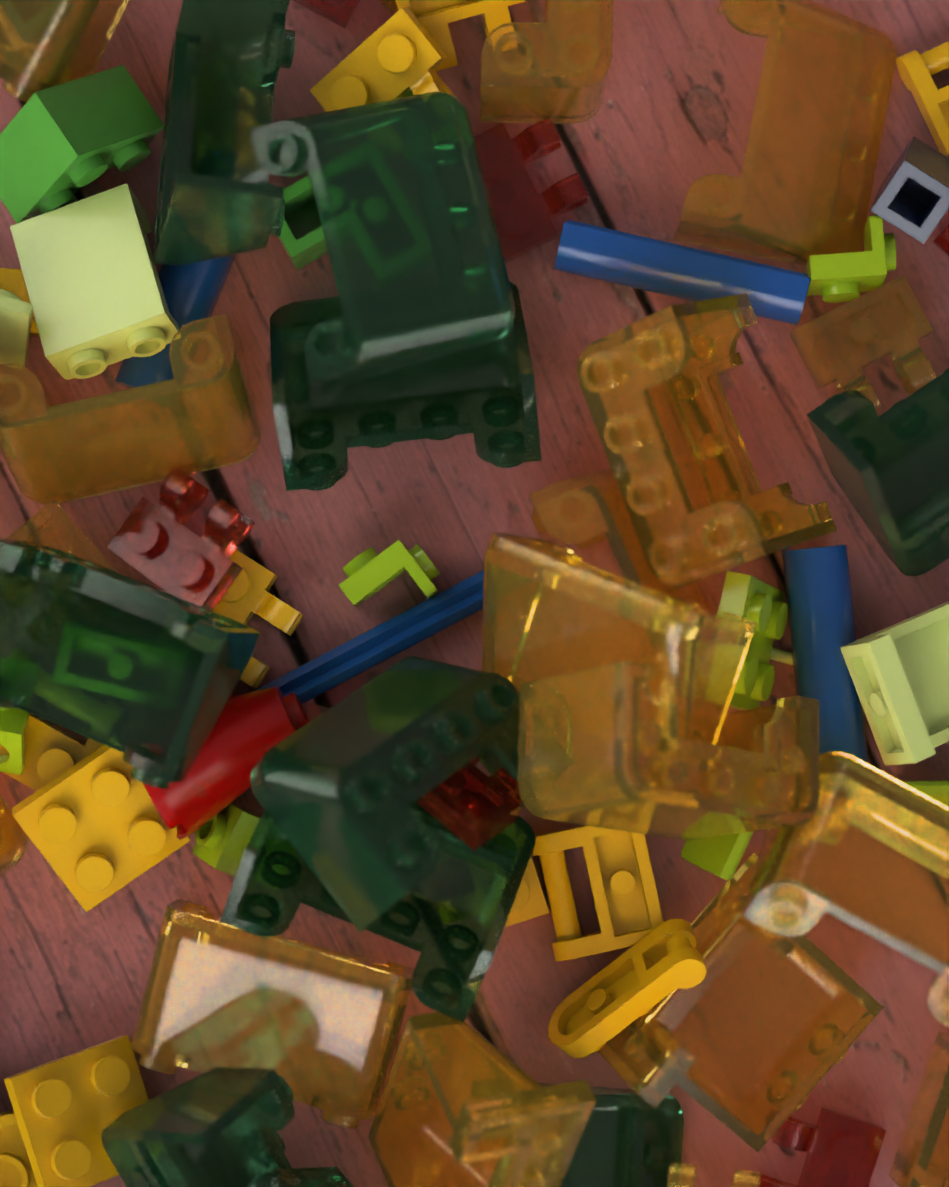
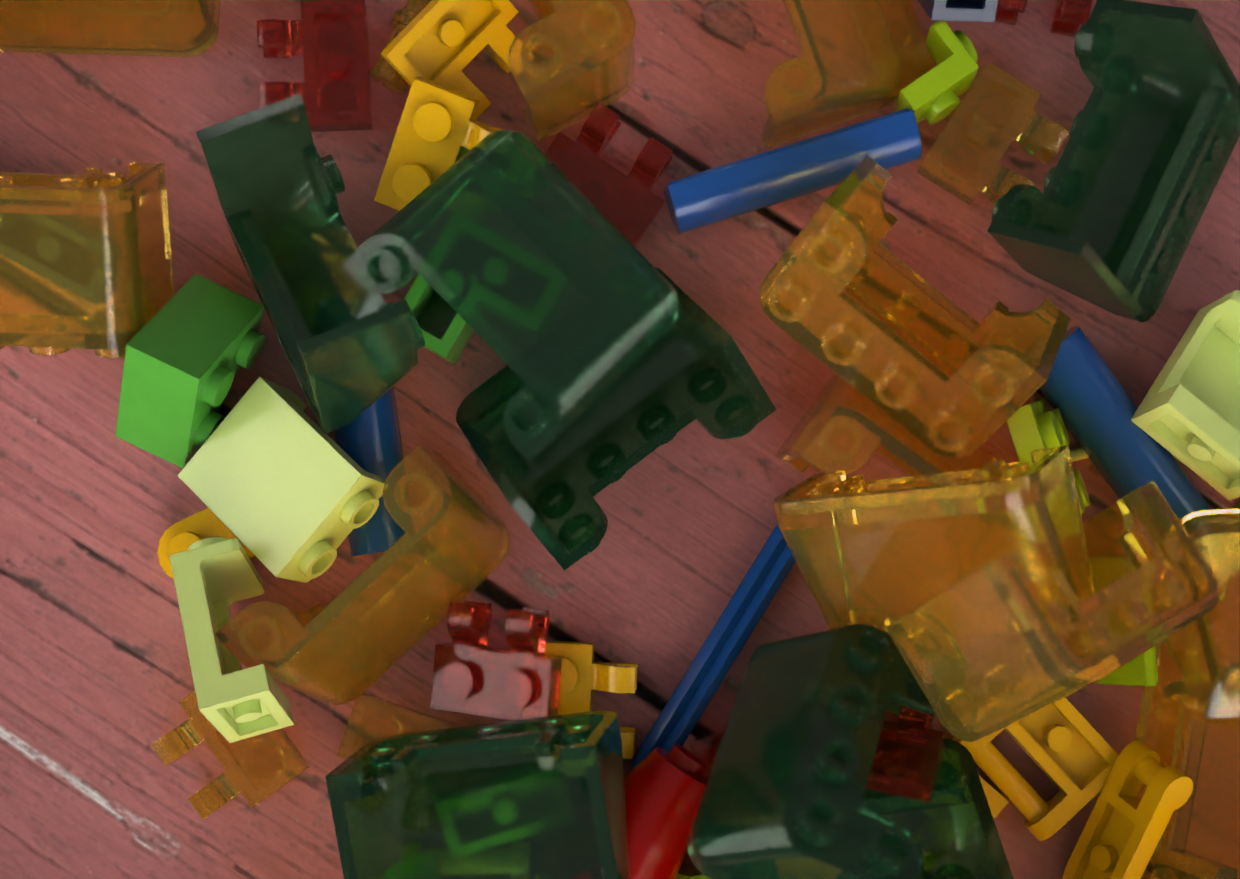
camera: 25 degrees left, 0 degrees up
lime bracket [338,540,440,608] -> none

